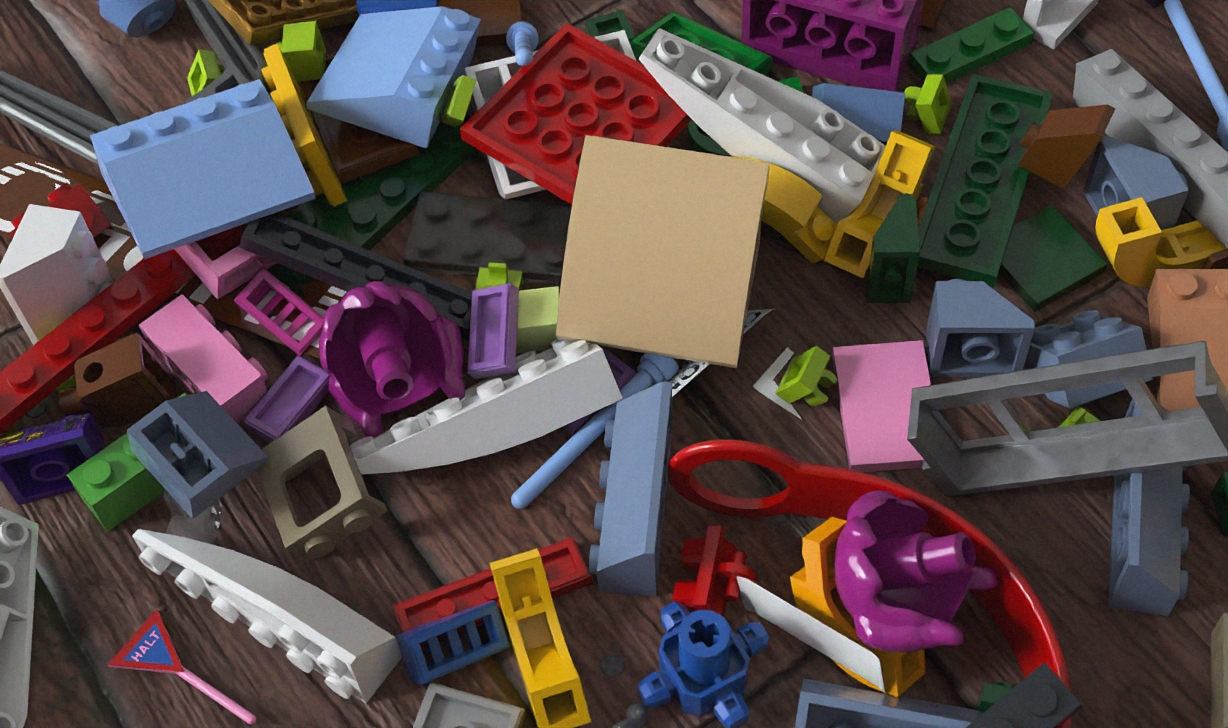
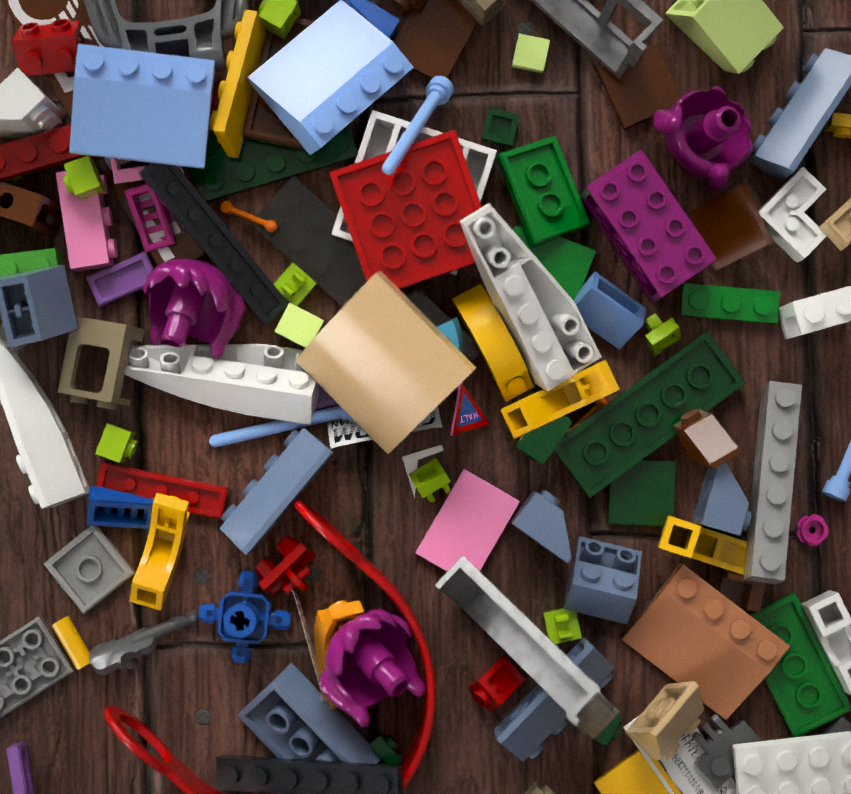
camera: 30 degrees right, 30 degrees up
lime tile [441,75,477,127] -> none
medium lavender tile [467,283,519,379] -> none
none -> lime plate [62,155,106,200]
none -> lime plate [95,423,138,463]
none -> orange hinge [220,201,277,233]
none -> piece [448,337,489,436]
none -> red bracket [468,655,526,711]

